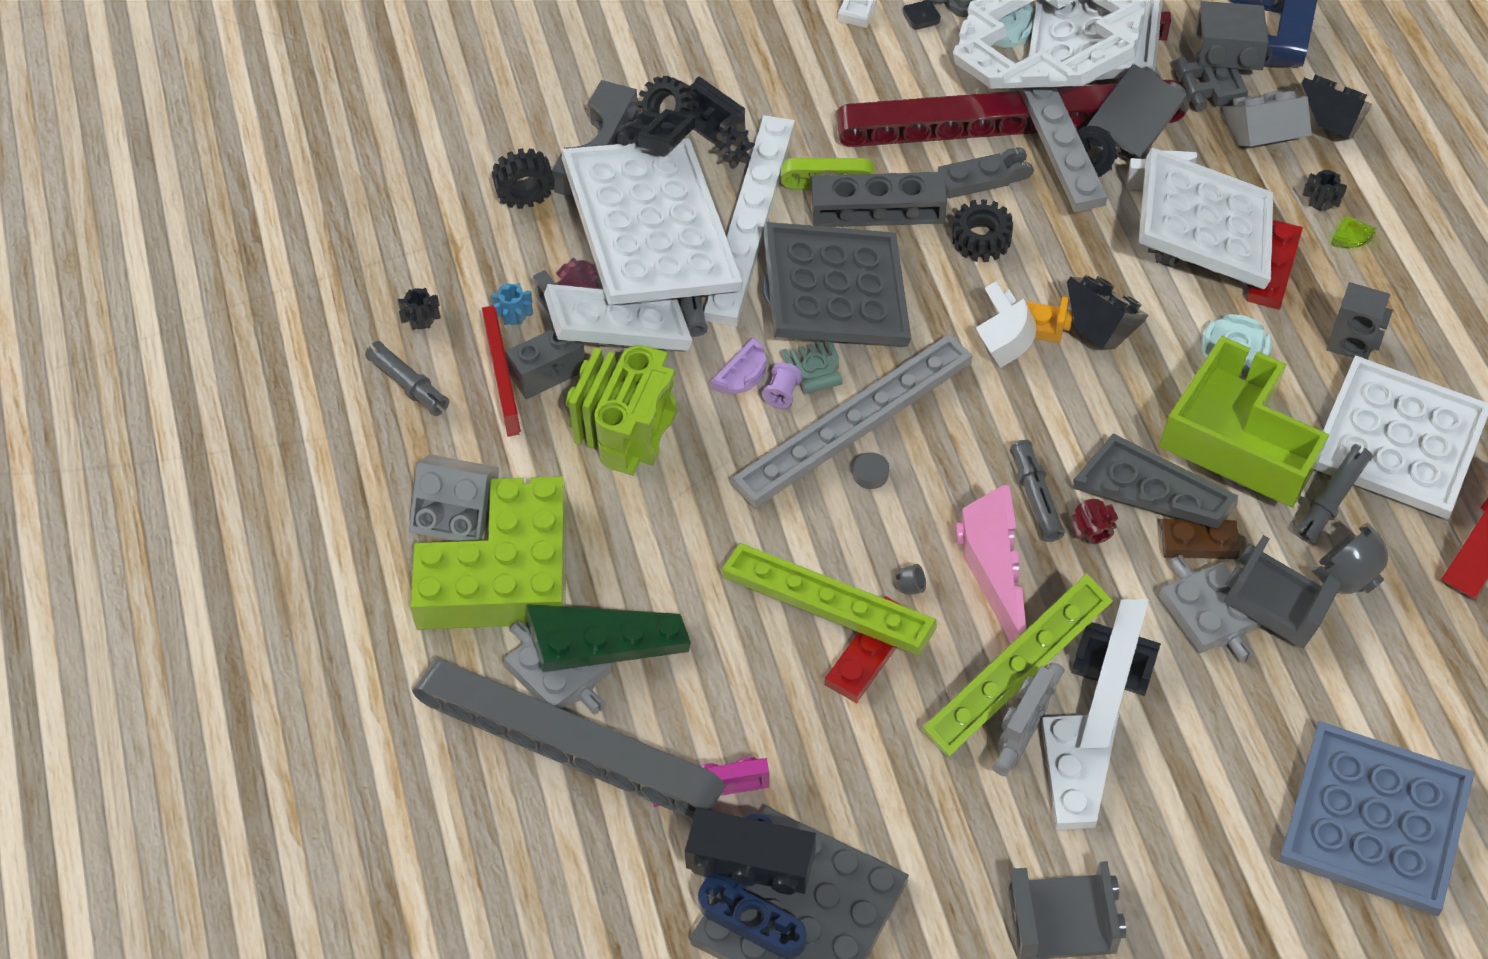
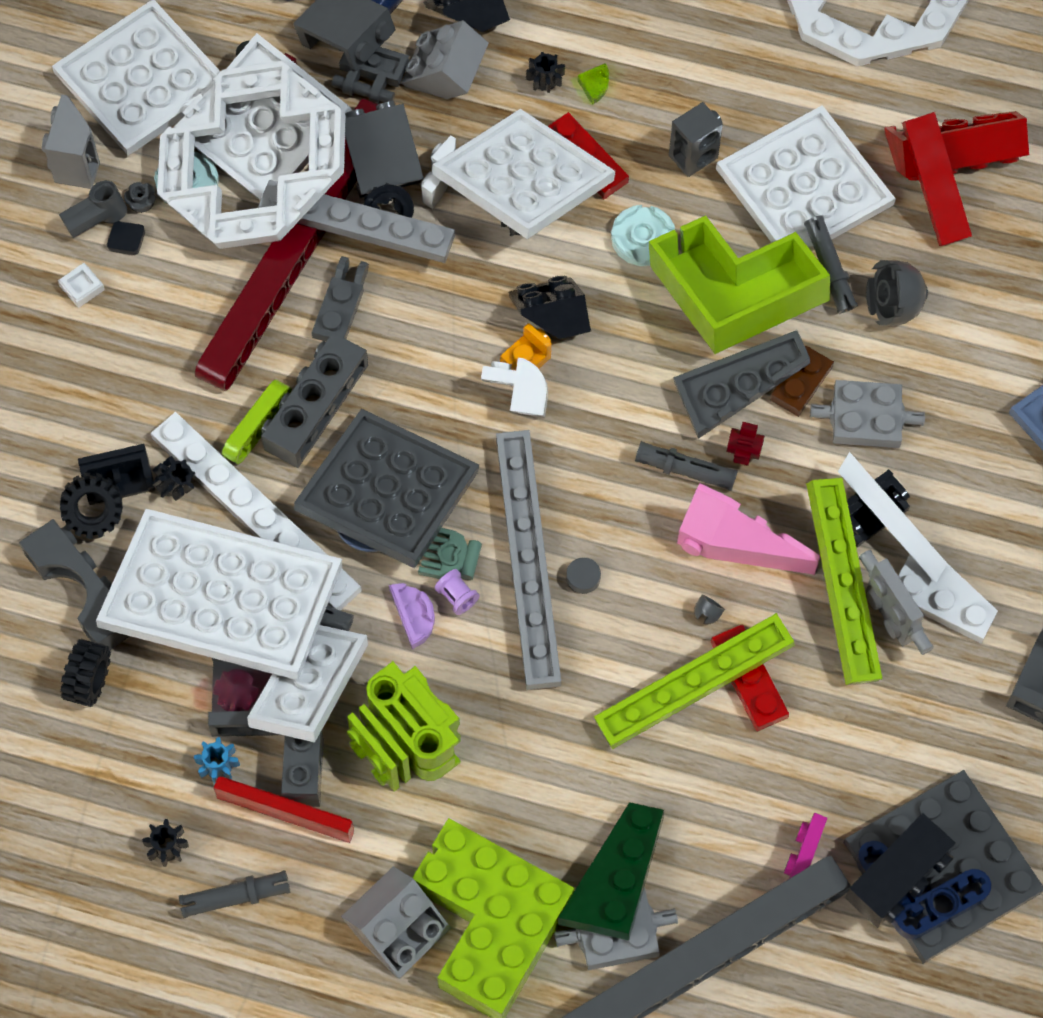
camera: 60 degrees left, 10 degrees up
black plate [617,108,695,154] -> none
black tyre [952,199,1013,262] -> none
dark grey panel [1224,535,1342,649] -> none

